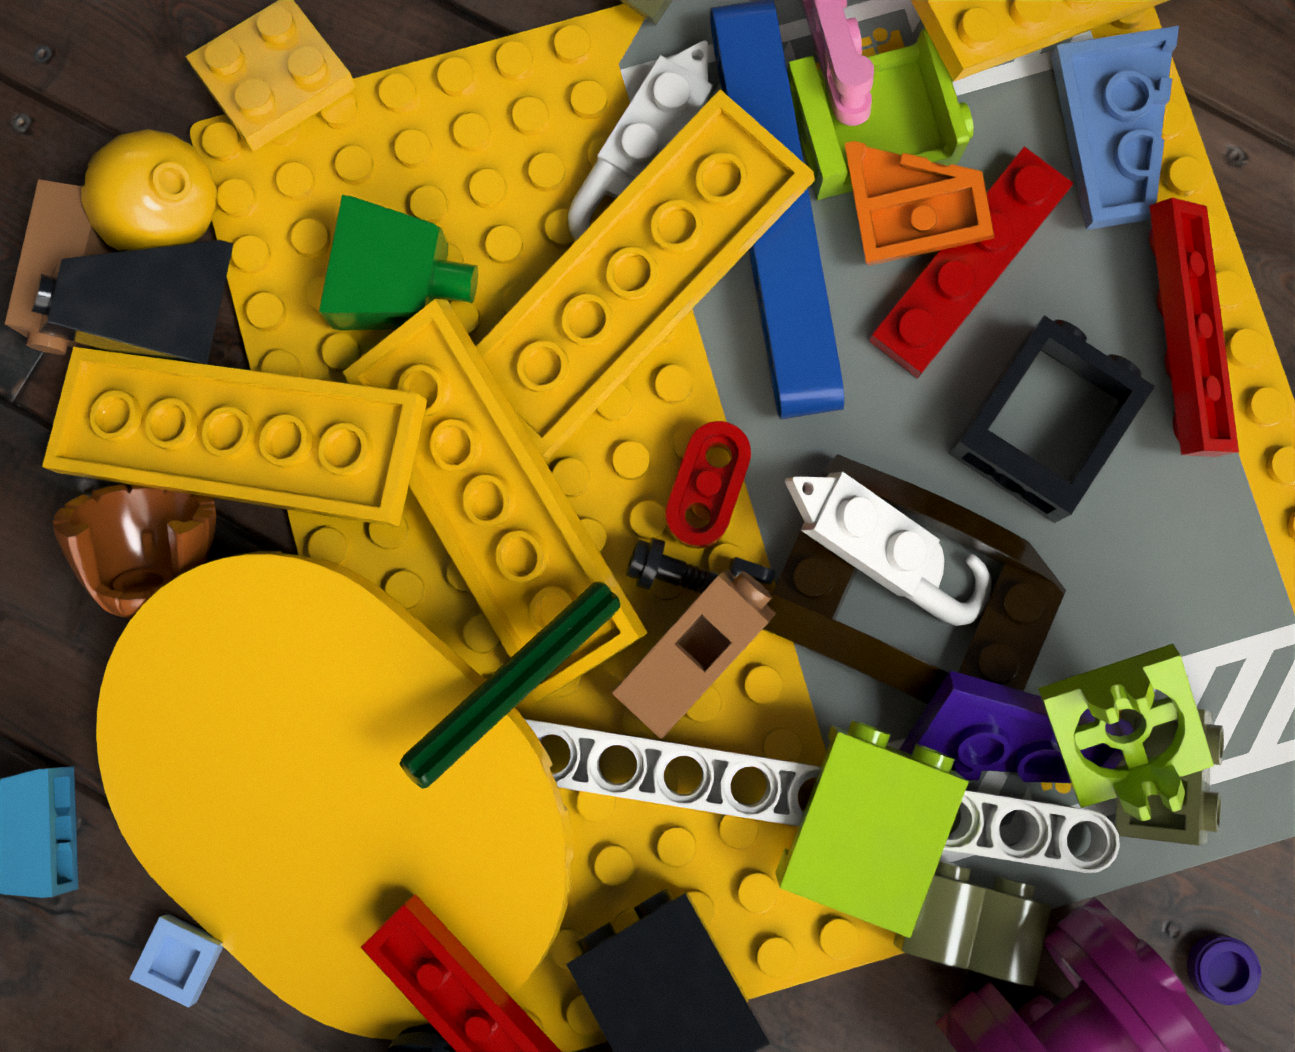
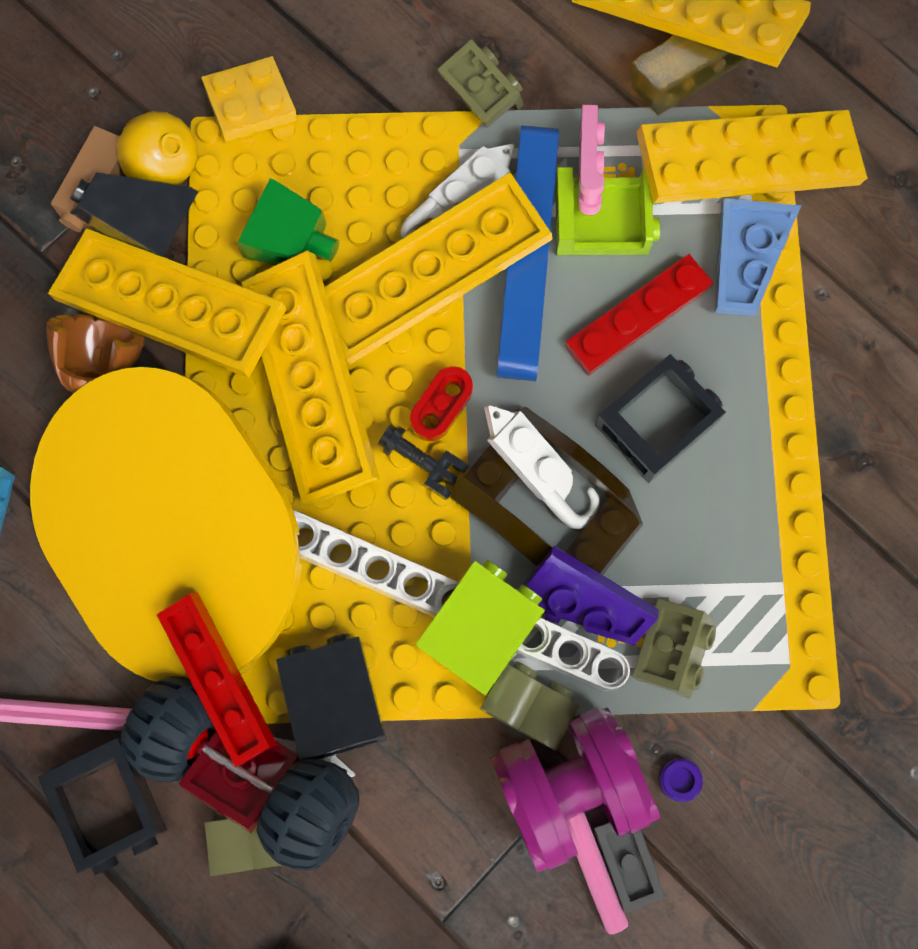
camera: 10 degrees right, 5 degrees down
light blue plate [130,914,223,1008] -> none
dark green axle [399,581,621,789] -> none
medium nougat brick [612,569,776,739] -> none
orange wing [844,141,994,266] -> none
lime piece [1038,643,1214,822] -> none
red plate [1149,198,1239,457] -> none

